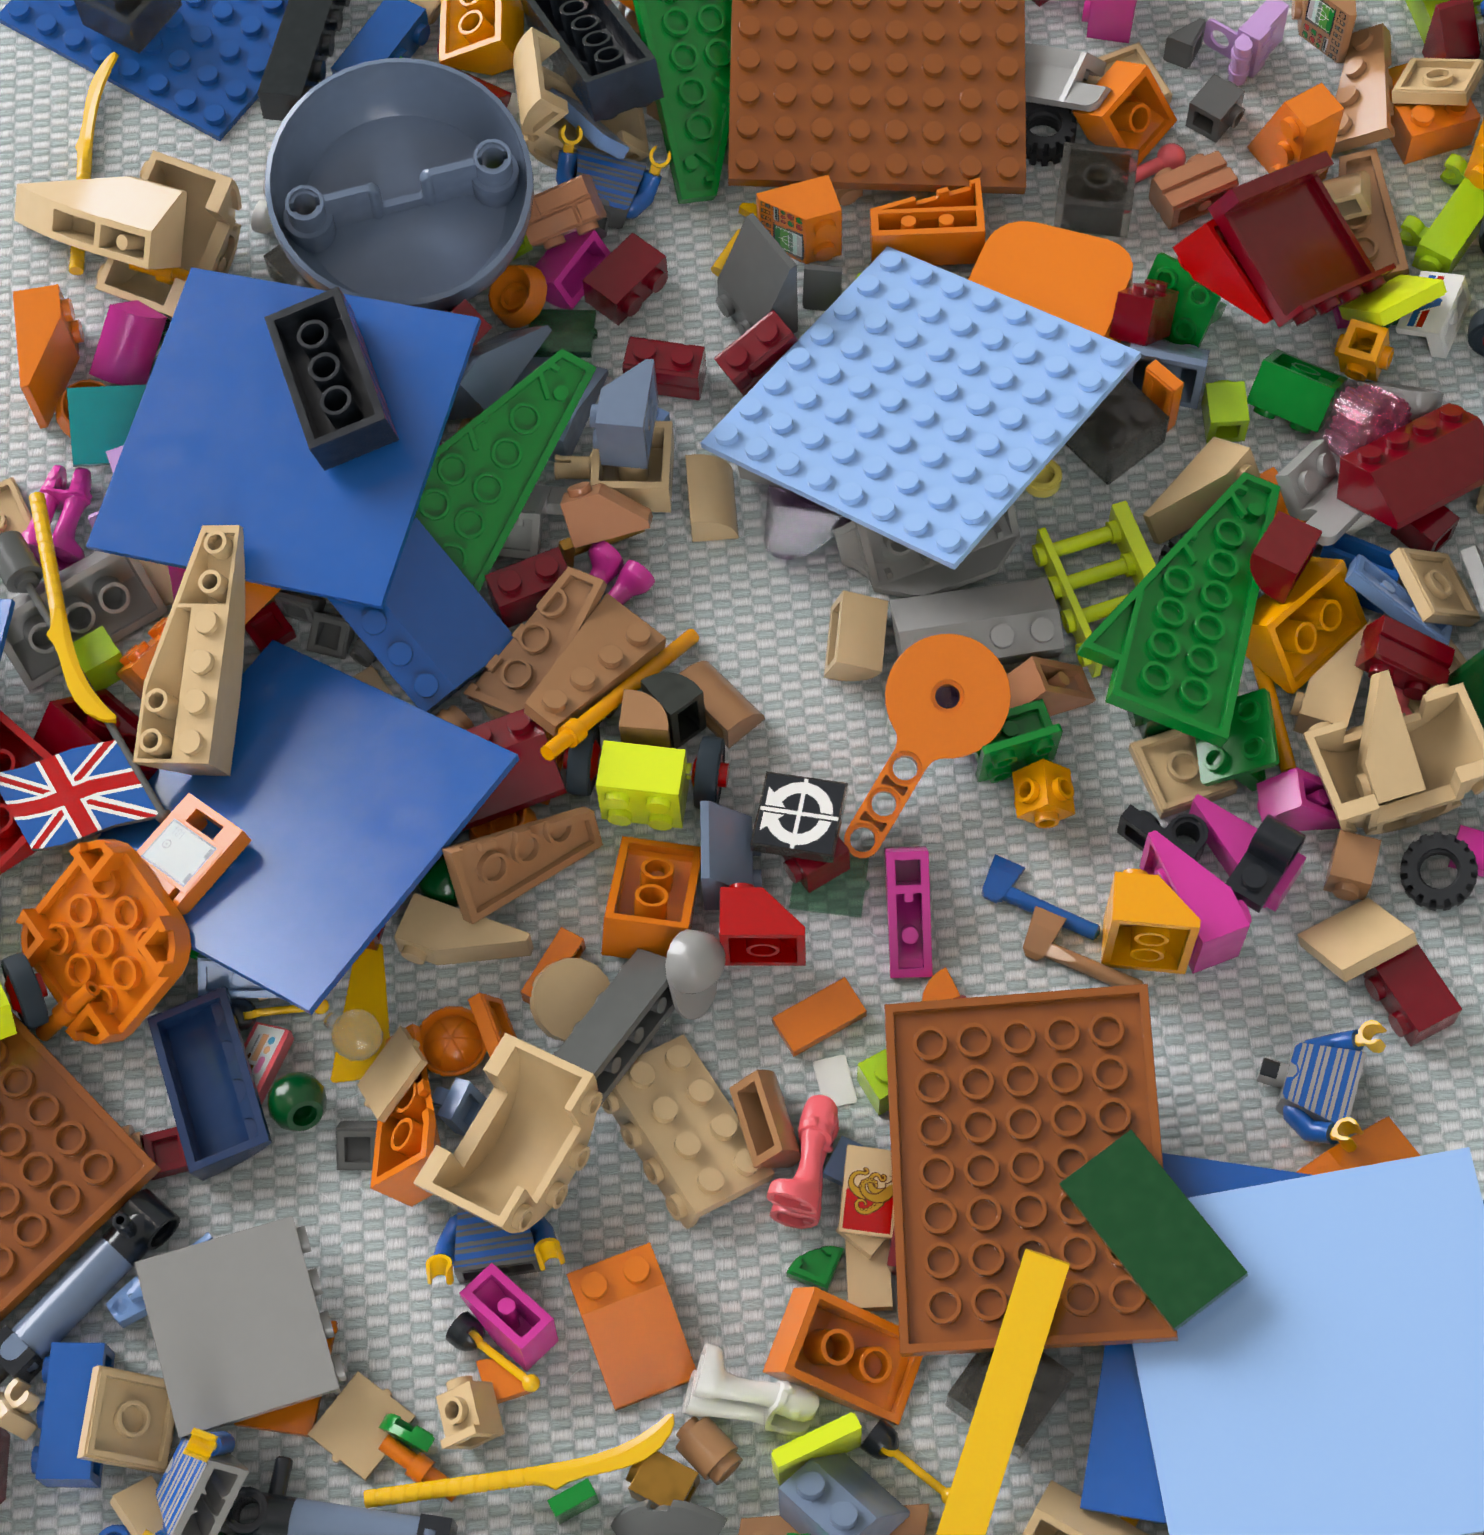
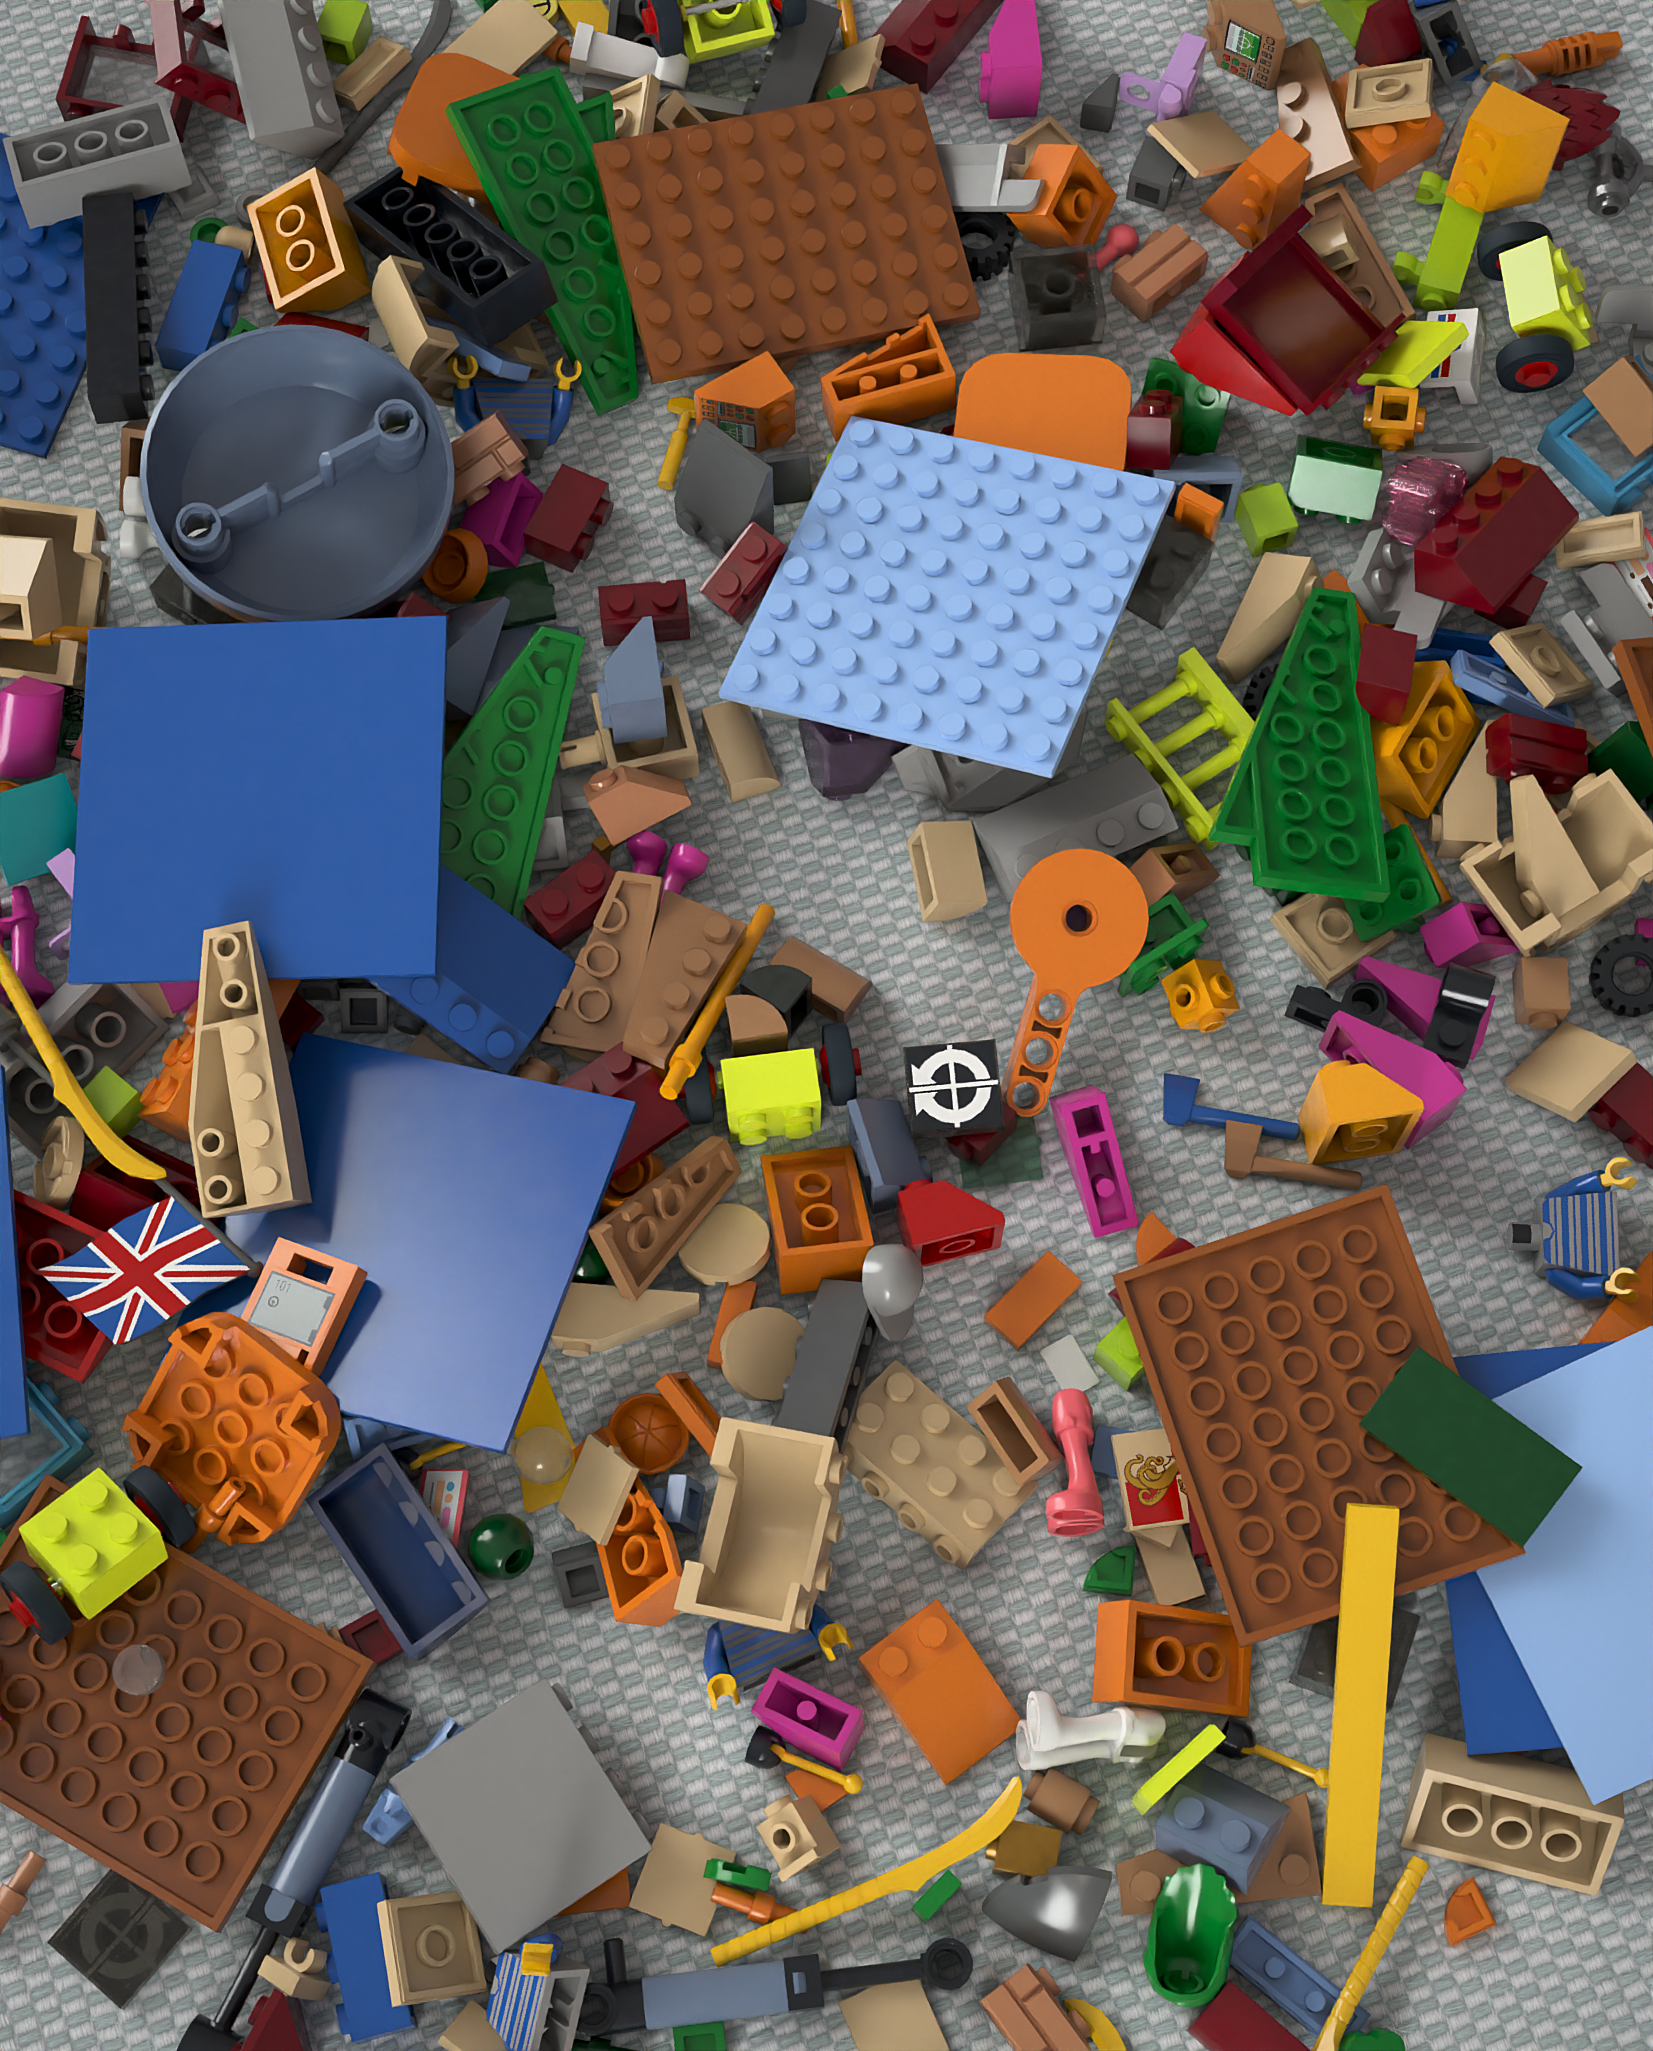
camera: 20 degrees left, 5 degrees up
black brick [264,286,399,471] -> none
none -> tan tile [33,1116,85,1209]
none -> tan tile [678,1203,771,1286]
none -> tan piece [1147,110,1254,179]

